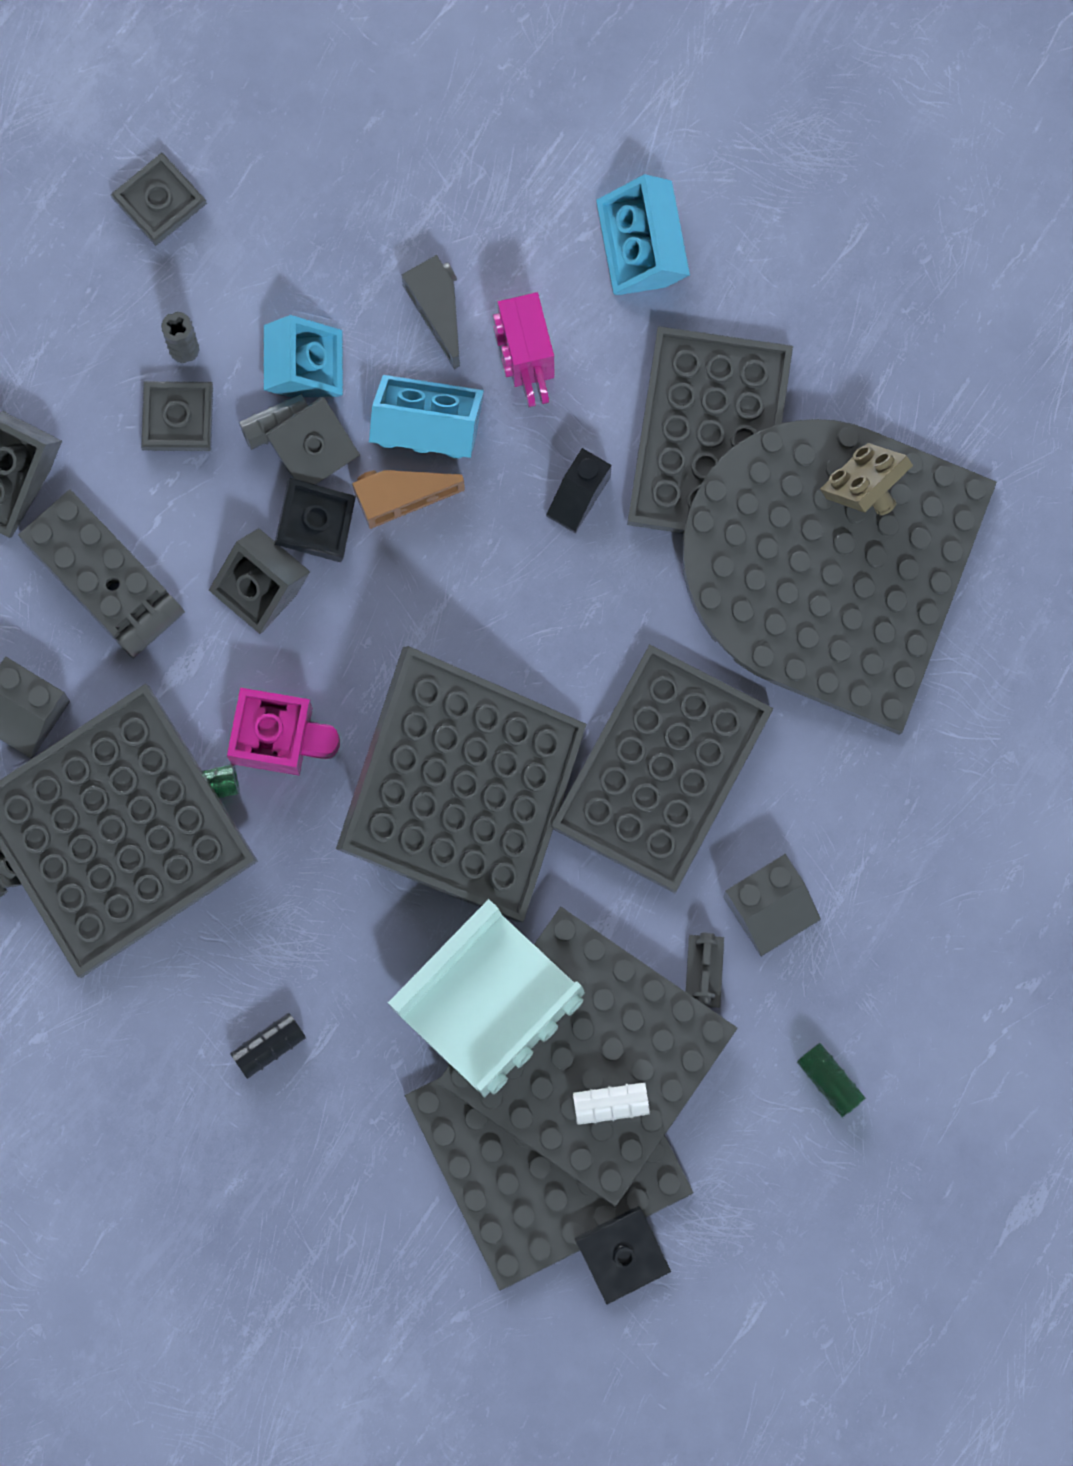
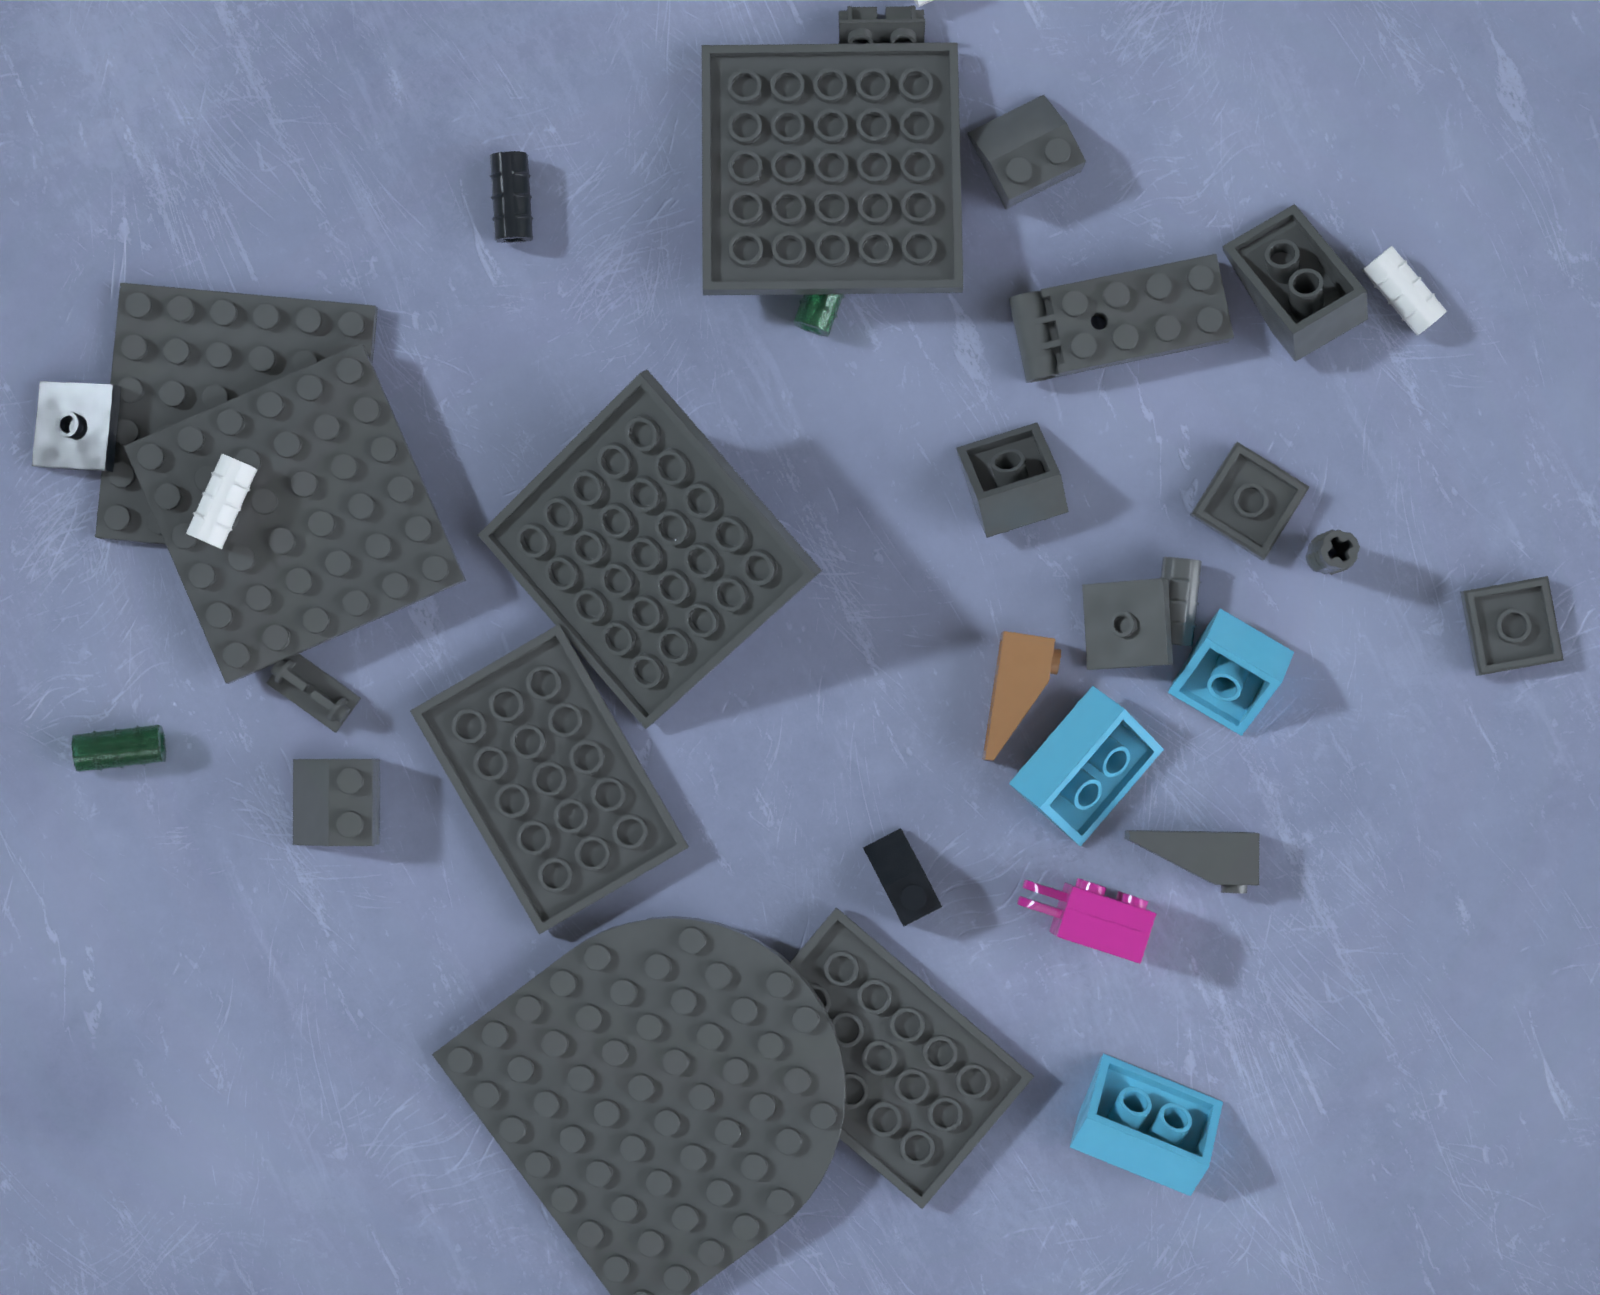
camera: 120 degrees right, 10 degrees up
dark pink brick [227,688,340,776] -> none
black plate [274,478,356,563] -> none
light aqua panel [388,899,584,1097] -> none
dark tan plate [820,443,913,516] -> none

